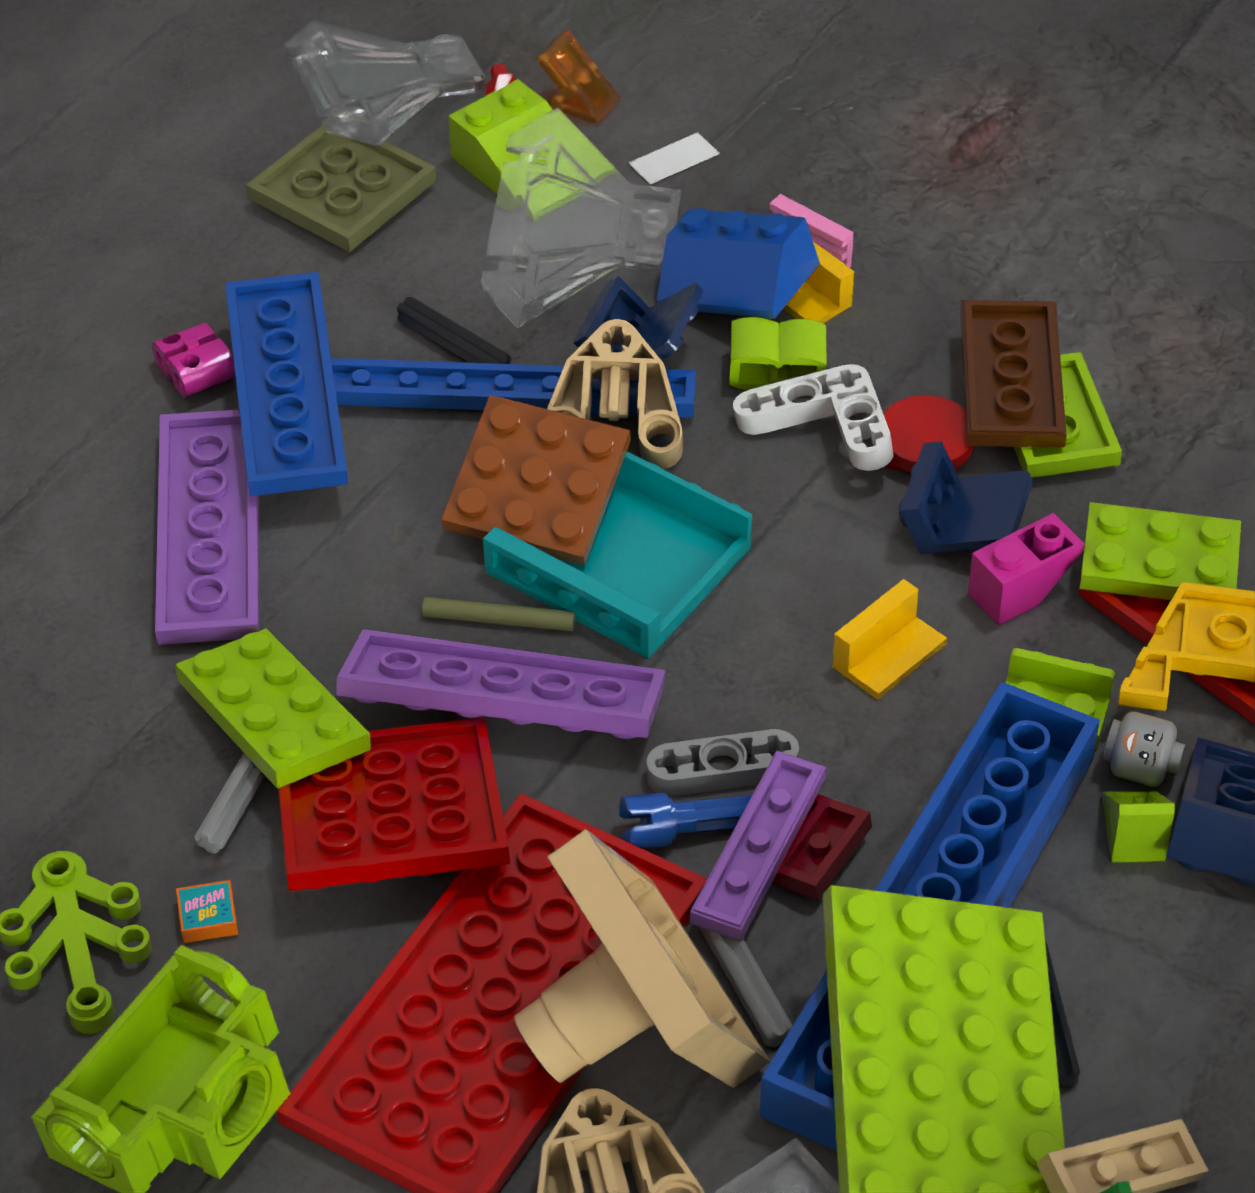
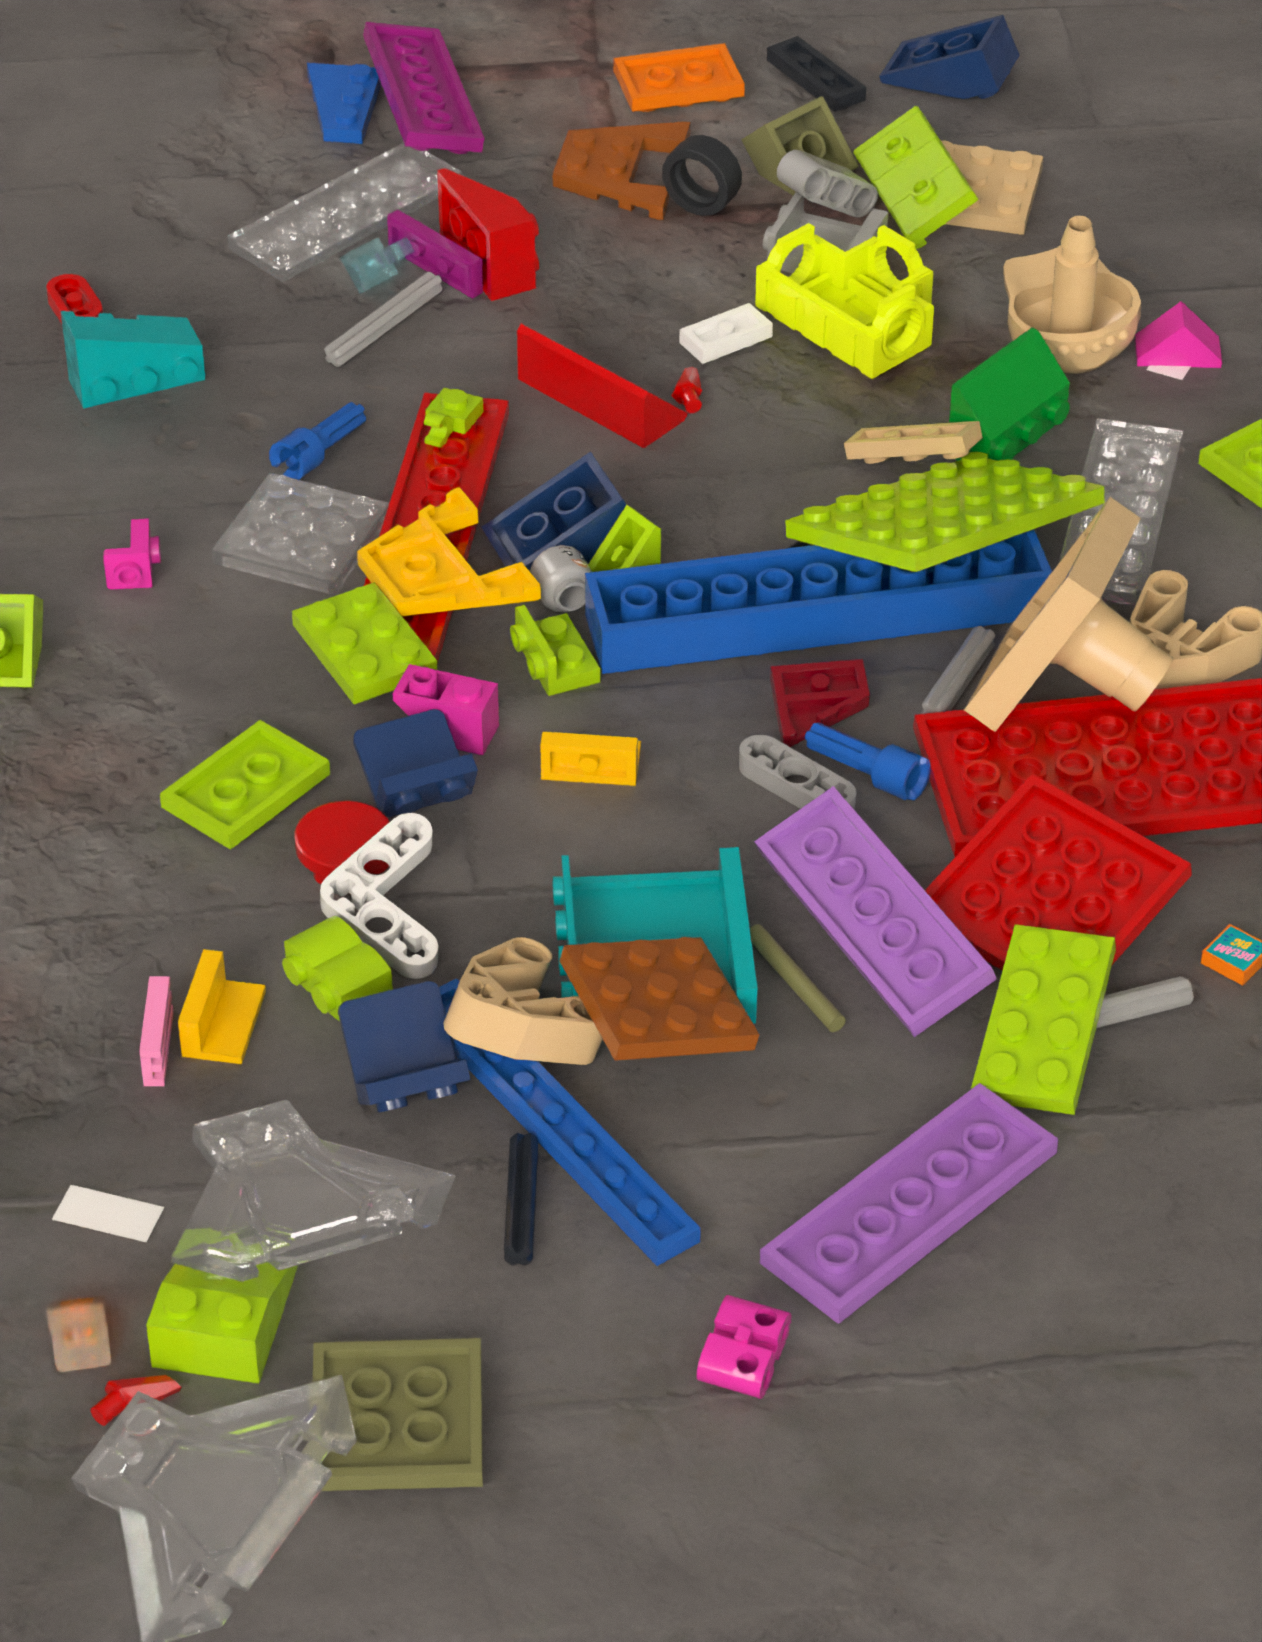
camera: 130 degrees left, 5 degrees down
blue plate [225,272,348,496] -> none
blue slope [657,208,820,319] -> none
medium lavender tile [690,750,826,941] -> none
reddish brown tile [960,300,1067,448] -> none

